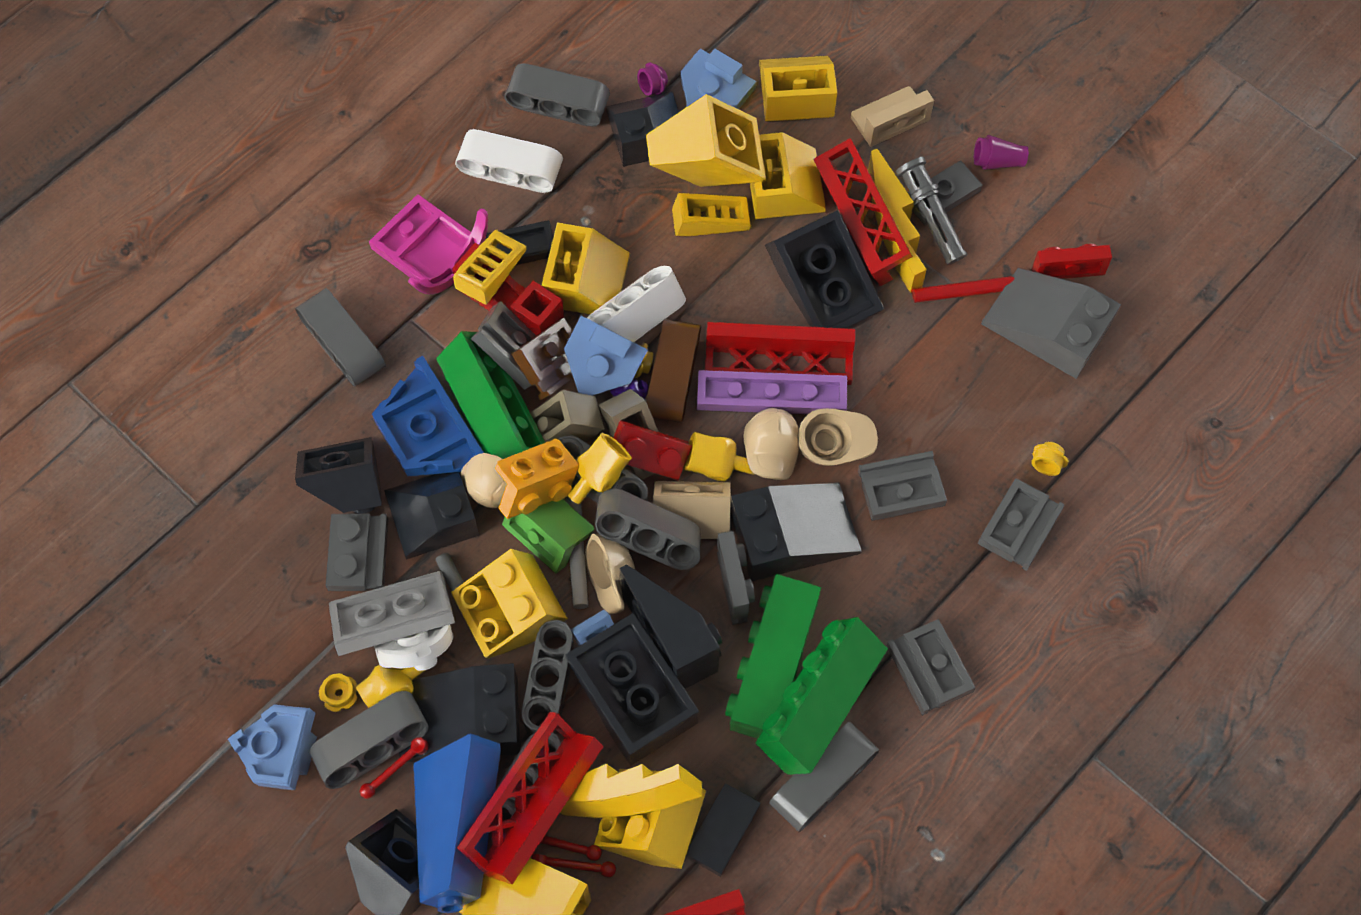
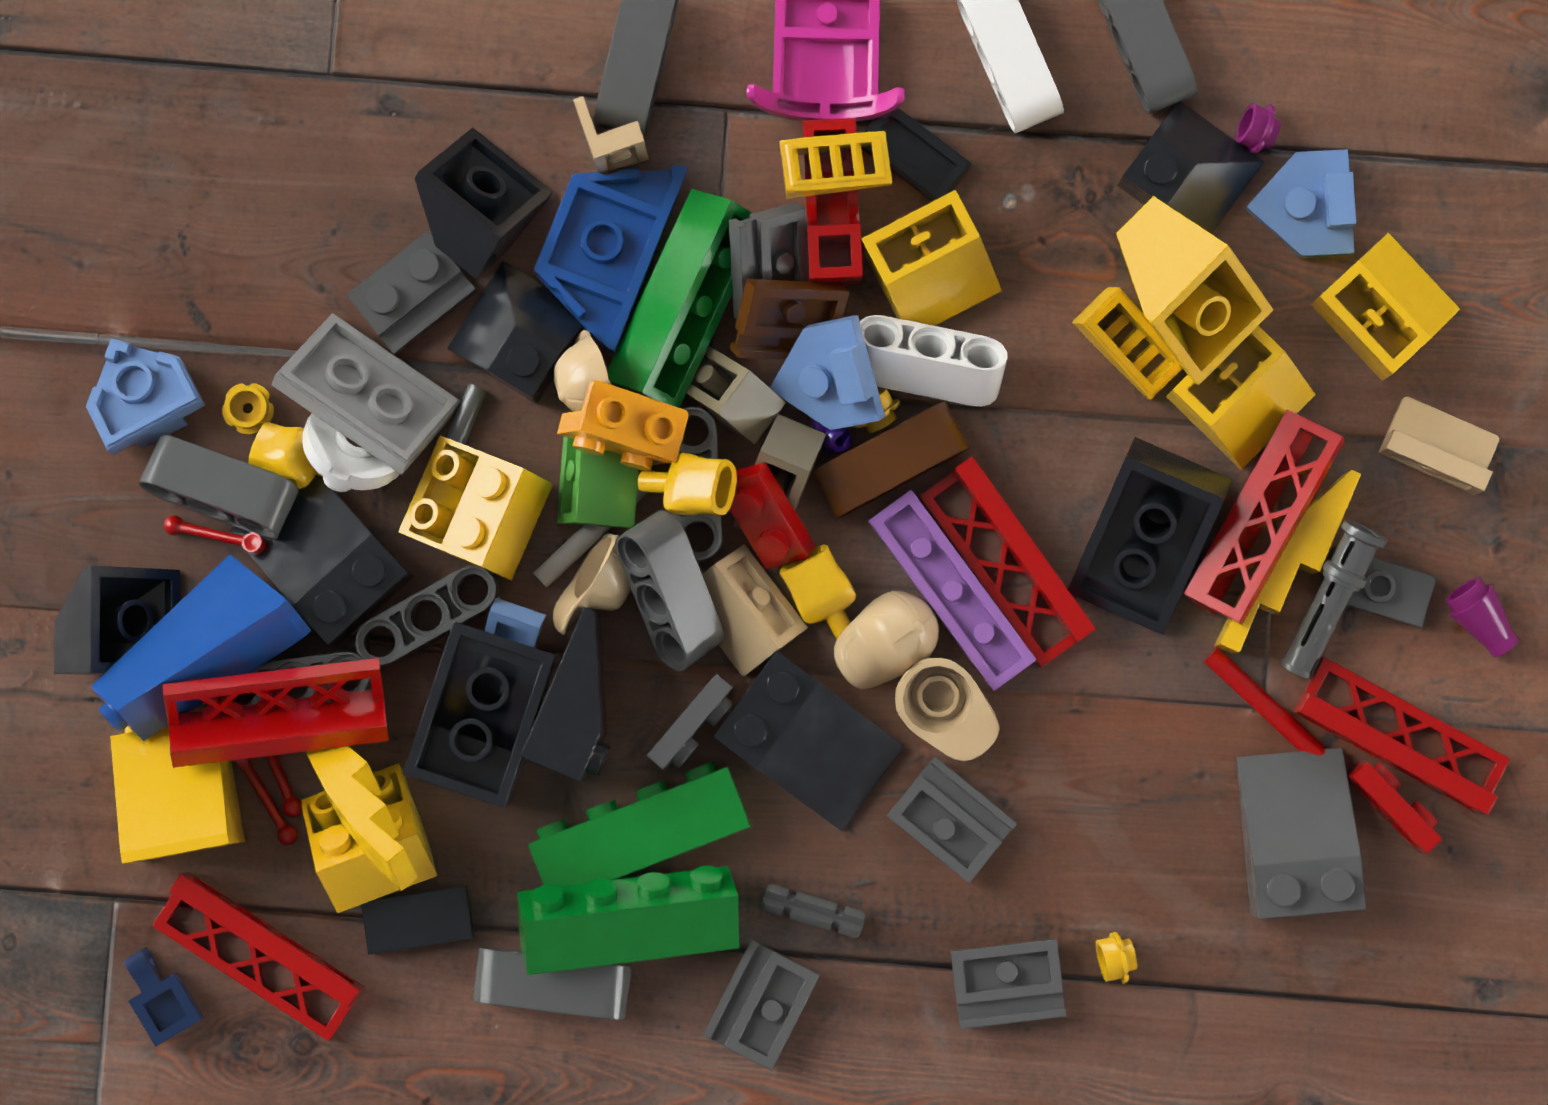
camera: 55 degrees right, 20 degrees up
none -> tan panel [573,96,649,175]
none -> dark grey axle [761,884,865,938]
none -> red fence [1292,657,1511,815]

